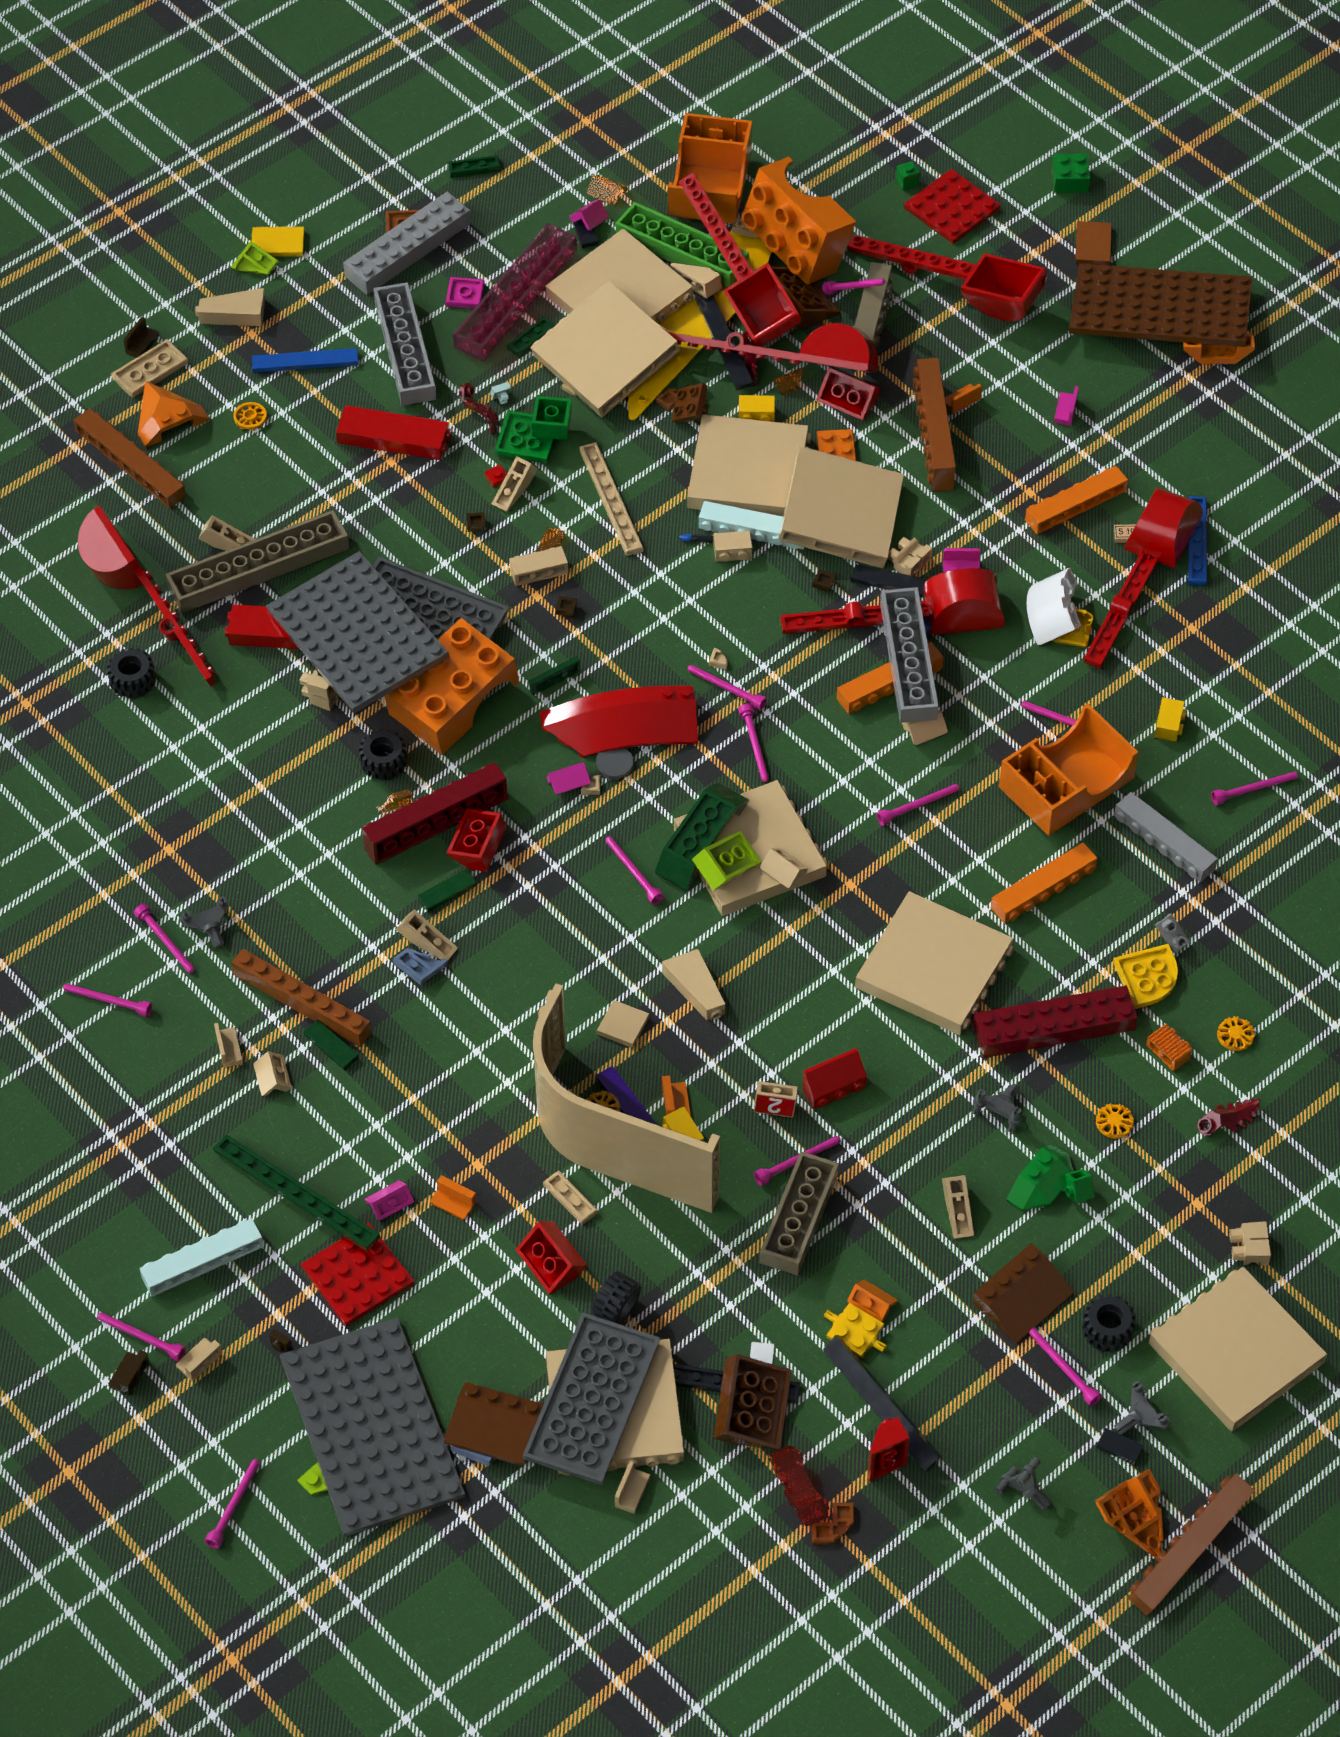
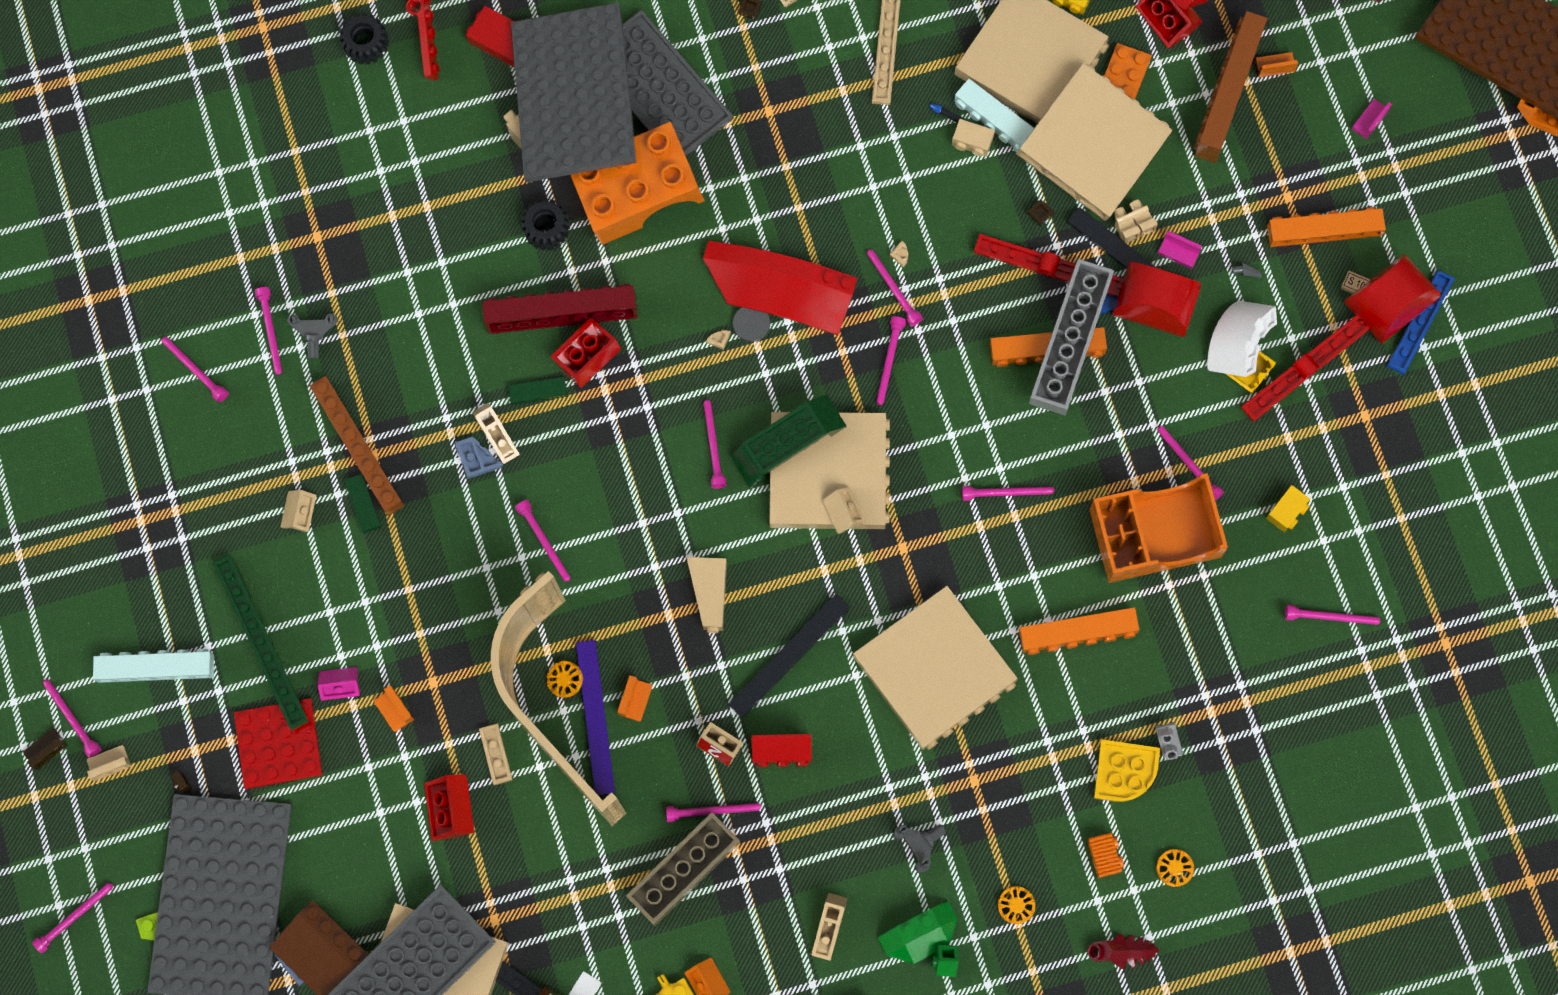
camera: 30 degrees right, 20 degrees up
tan panel [214,1023,243,1068] -> none
clear orange tile [377,789,412,814] -> none
tan brick [509,546,568,586] -> none
dark green tile [529,656,580,695] -> none
clear orange tile [536,527,565,552] -> none
dark pink panel [546,762,591,795] -> none
dark brown plate [555,596,577,617] -> none
black tyre [591,1271,641,1325] -> none
tan tile [597,1000,649,1048] -> none
yellow brick [661,1106,704,1142] -> none
lime slope [692,830,762,891] -> none
tan panel [902,711,948,745] -> none
dark red brick [973,985,1137,1058] -> none
light grey brick [1114,792,1218,883] -> none
none -> dark pink piece [515,500,570,582]
none -> black tile [728,594,850,719]
none -> dark grey bar [1232,263,1262,278]

